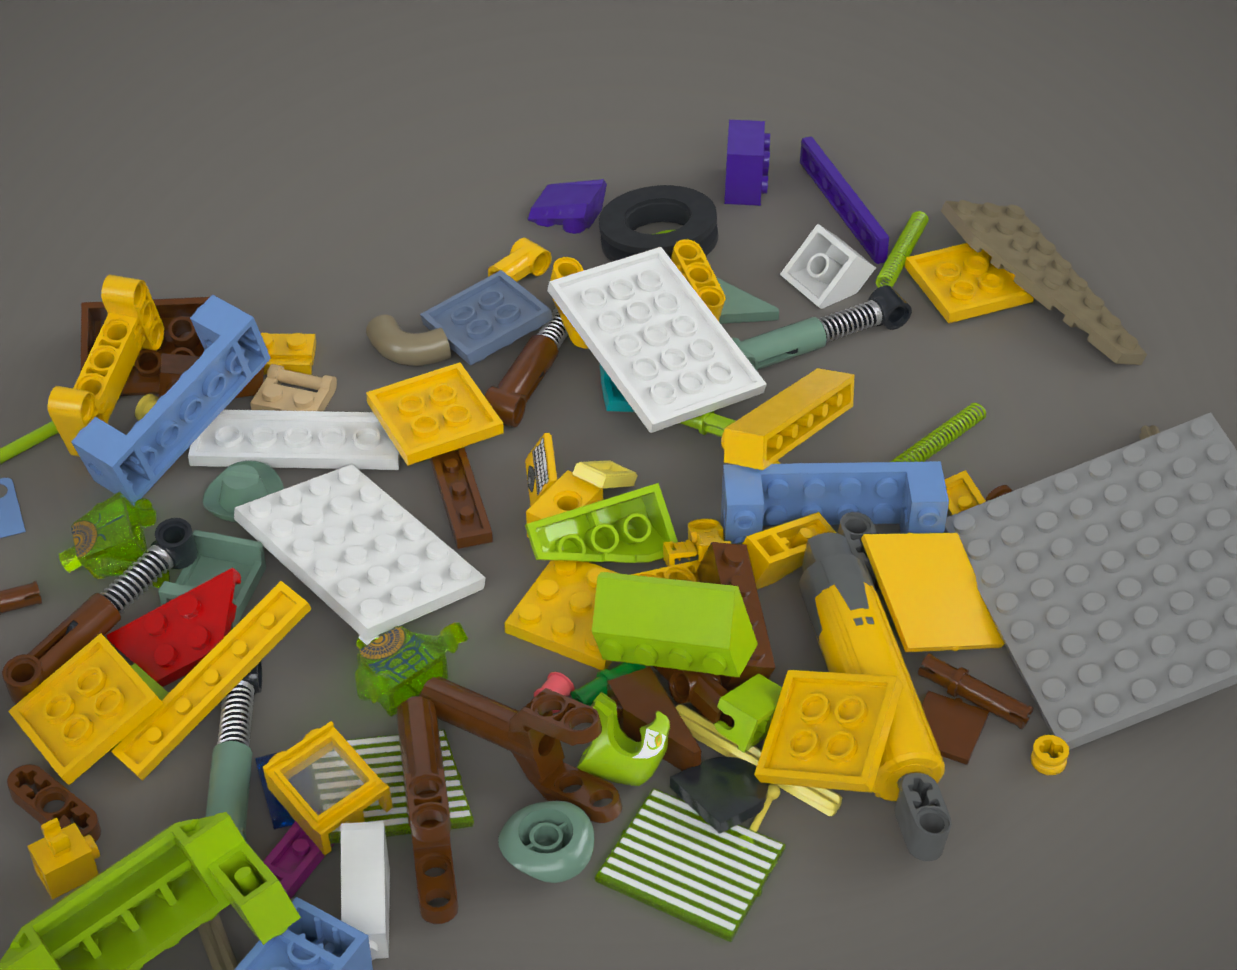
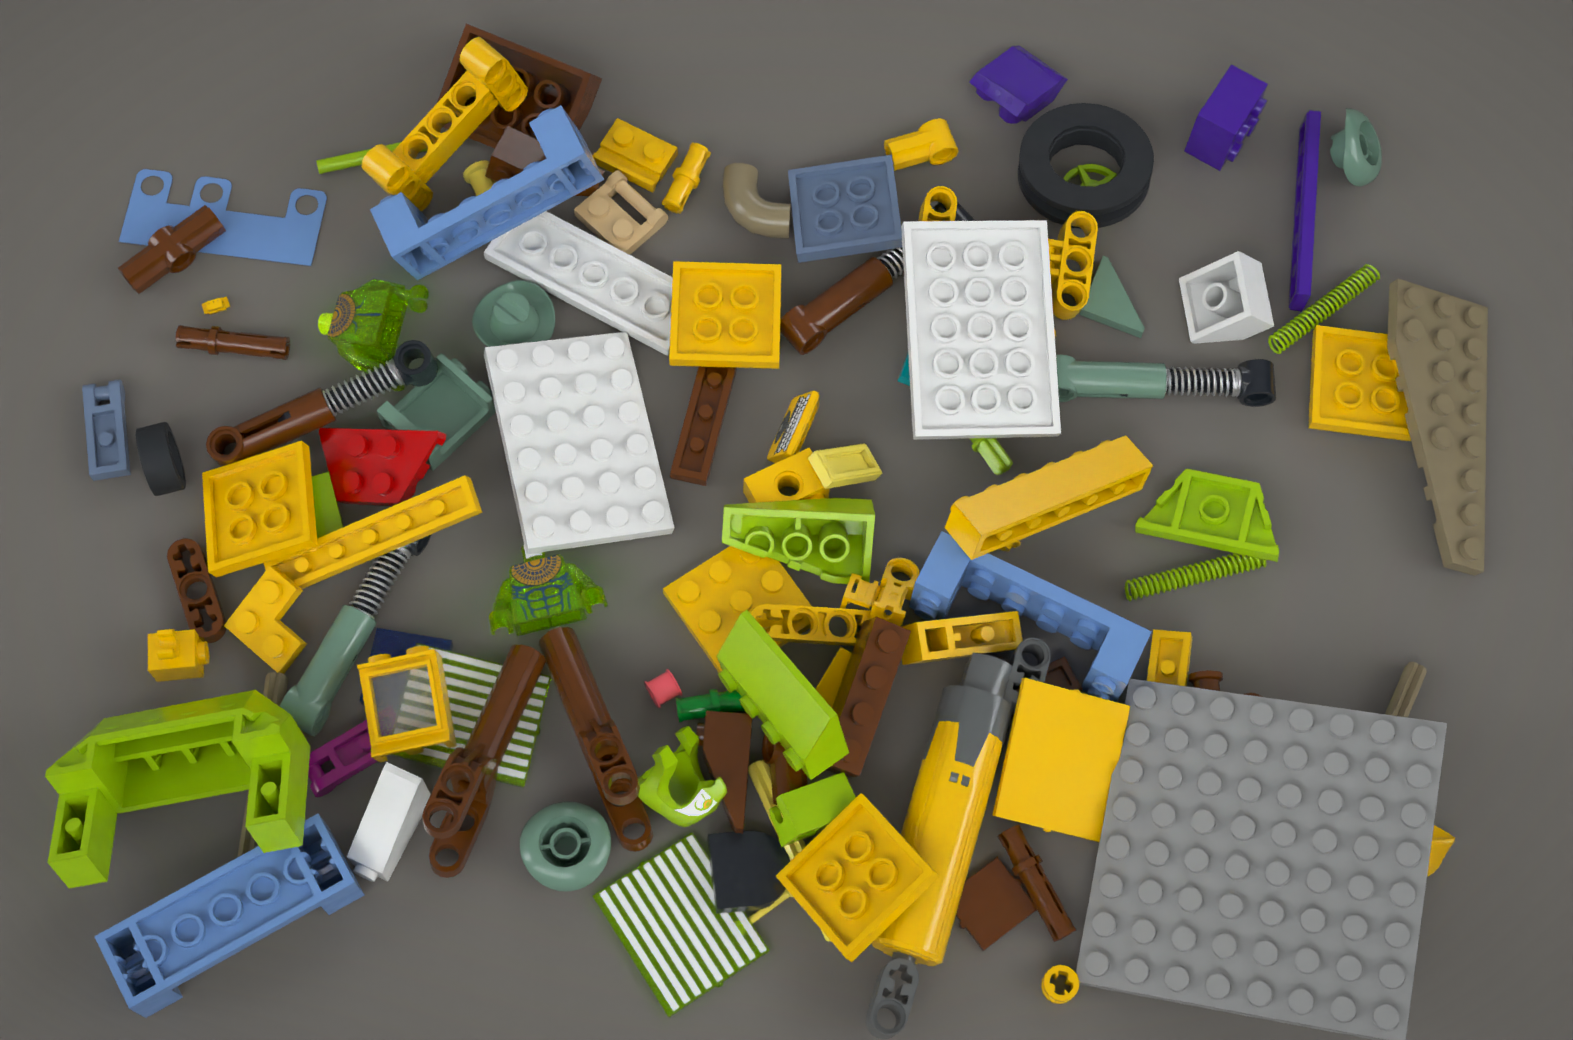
camera: 25 degrees right, 25 degrees up
none -> yellow plate [224,566,307,674]
none -> yellow pin [662,143,711,214]
none -> lime wing [1135,469,1279,562]
none -> sand green hat [1330,108,1382,187]

